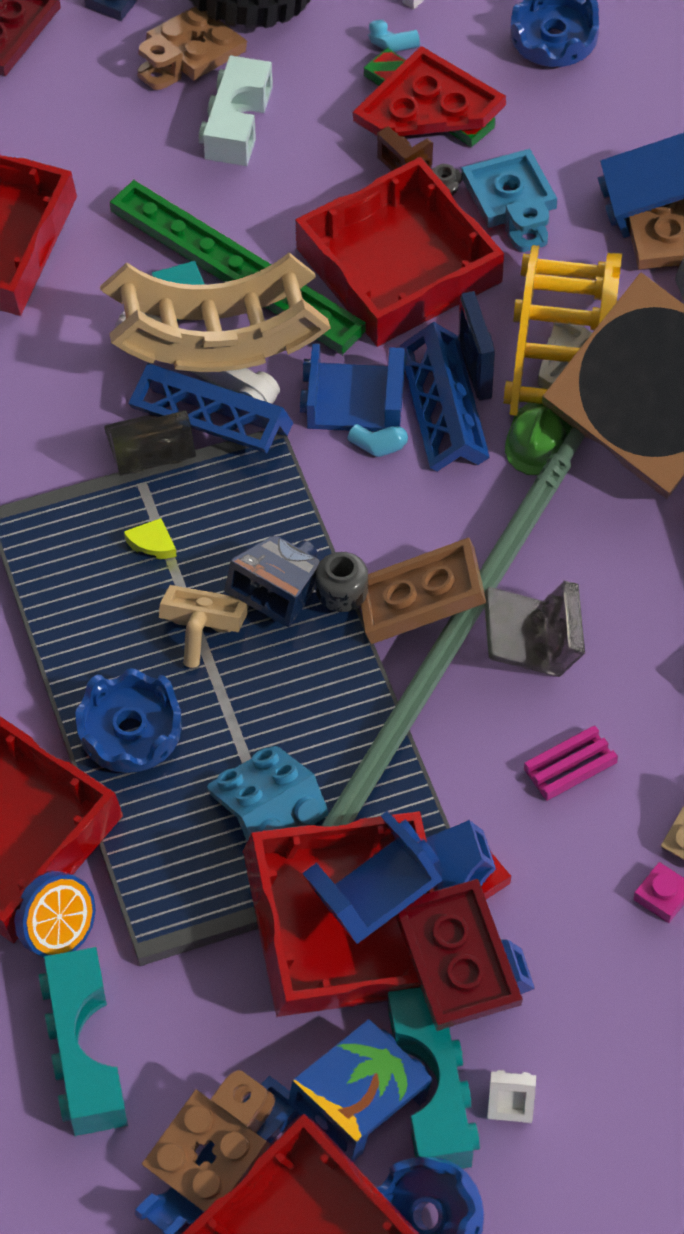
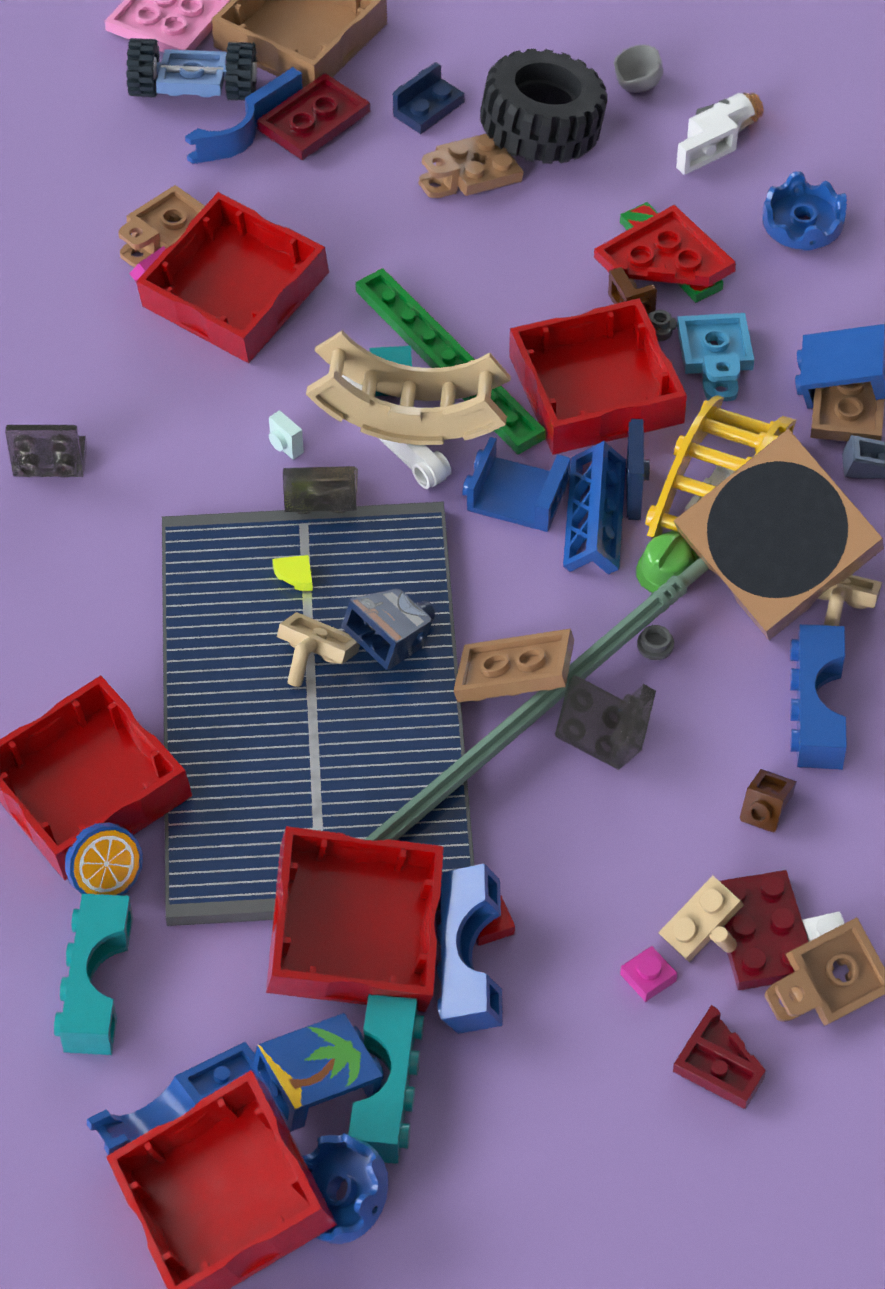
camera: 15 degrees right, 5 degrees down
blue plate [75,668,182,773] -> none
blue fence [128,363,293,453] -> none
medium nougat plate [142,1070,275,1212] -> none
light aqua arch [199,55,273,166] -> none
dark azure bracket [207,746,329,841] -> none
blue panel [303,811,443,944] -> none
dark grey head [315,551,368,612] -> none
medium azure arm [347,424,408,457] -> none
medium azure arm [368,20,420,52] -> none
dark red plate [395,879,523,1031] -> none
white tile [487,1070,536,1123] -> none
dark pink tile [524,725,618,801] -> none
none -> light aqua plate [269,410,304,460]
none -> dark grey plate [637,625,674,660]

